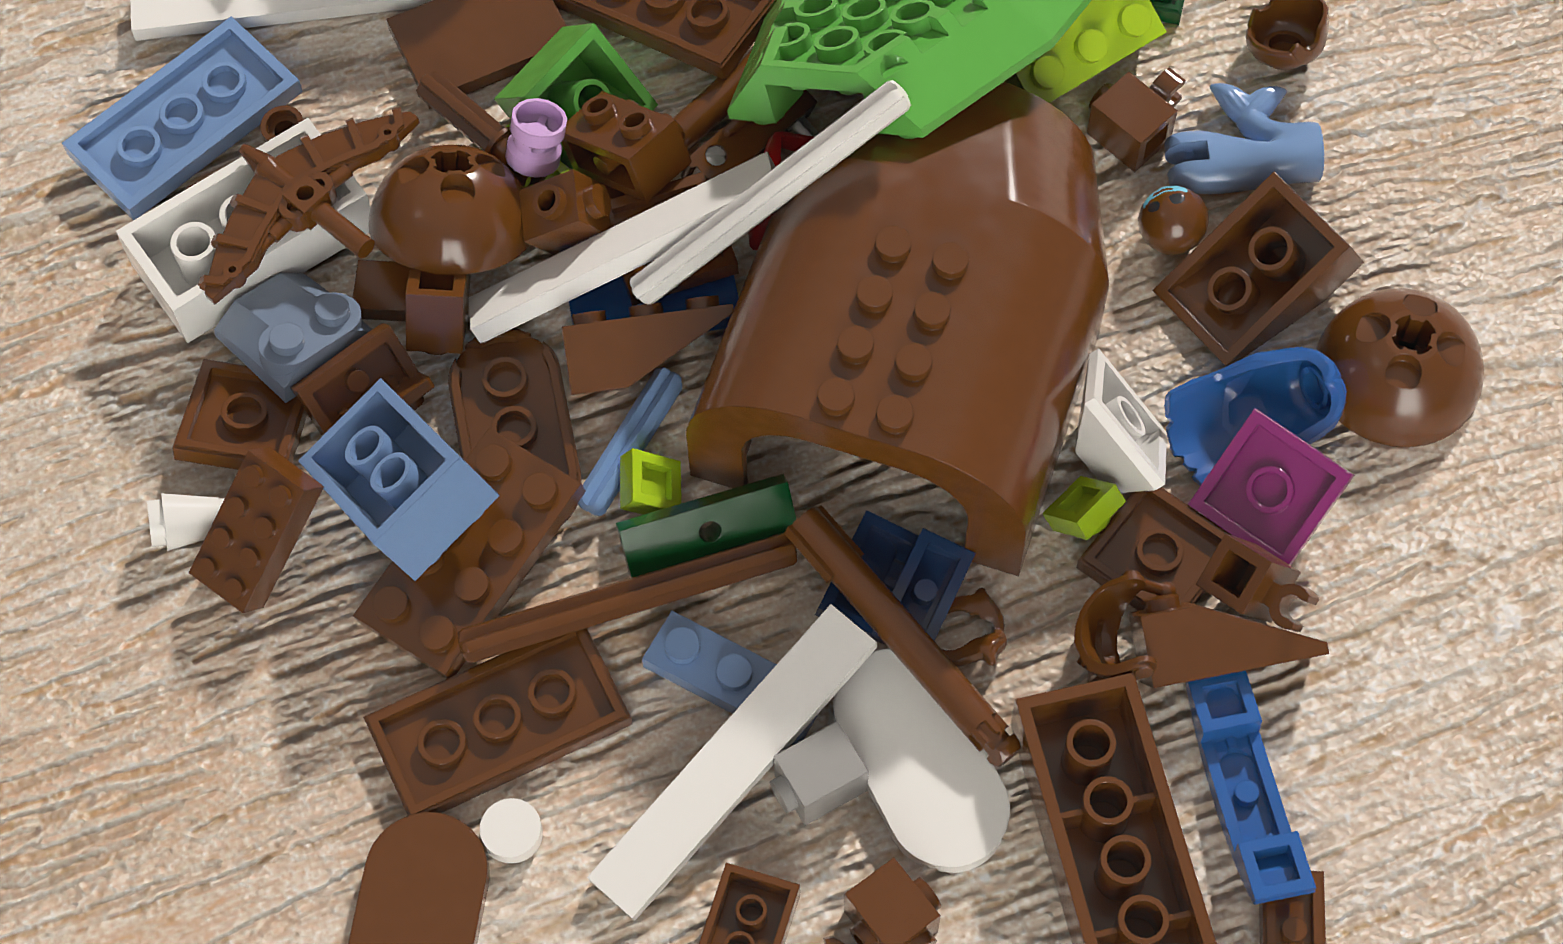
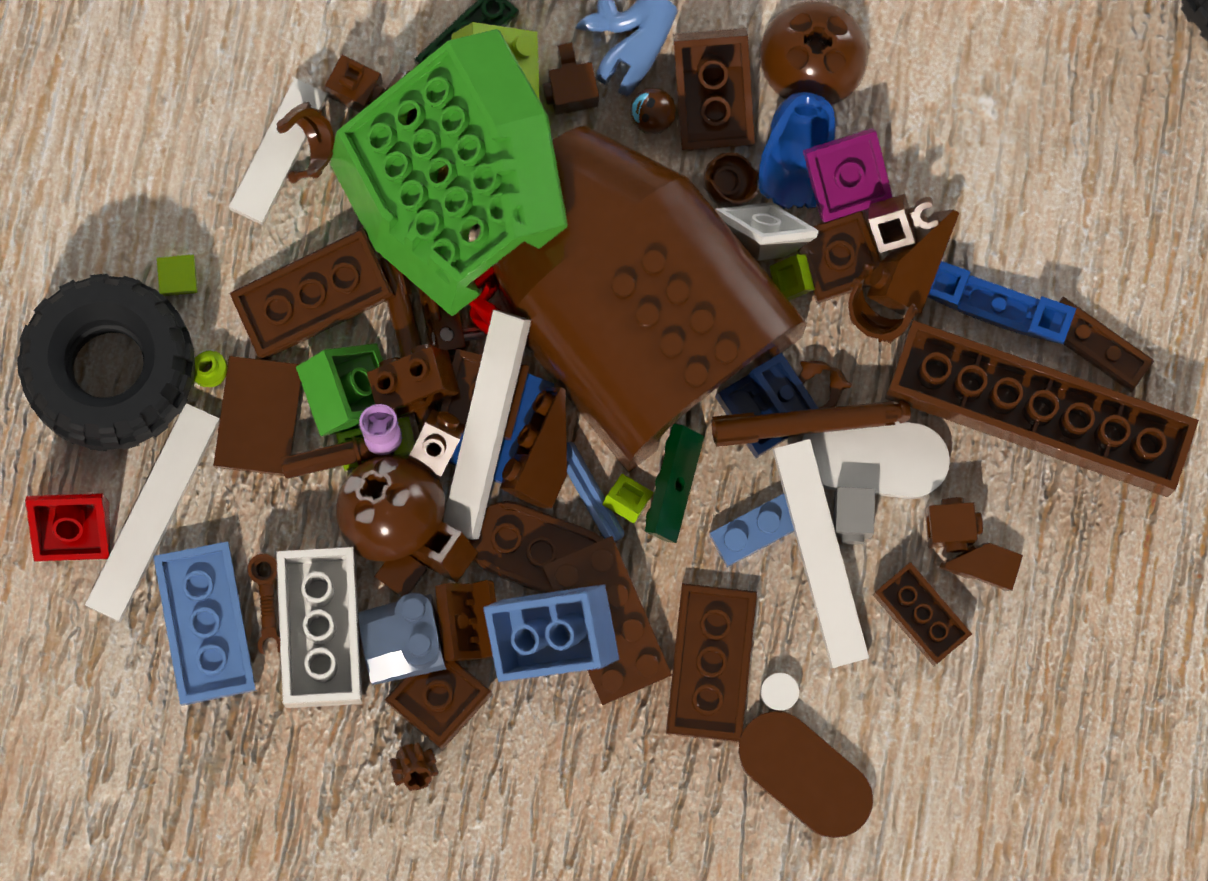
camera: 65 degrees left, 15 degrees up
white cone [147,493,225,551] -> none
reddish brown piece [189,447,324,613] -> none
reddish brown bar [198,107,420,305] -> none
reddish brown axle [458,532,797,663] -> none
white axle [630,80,911,305] -> none
none -> reddish brown gear [389,743,439,791]
none -> reddish brown hair [704,152,759,208]

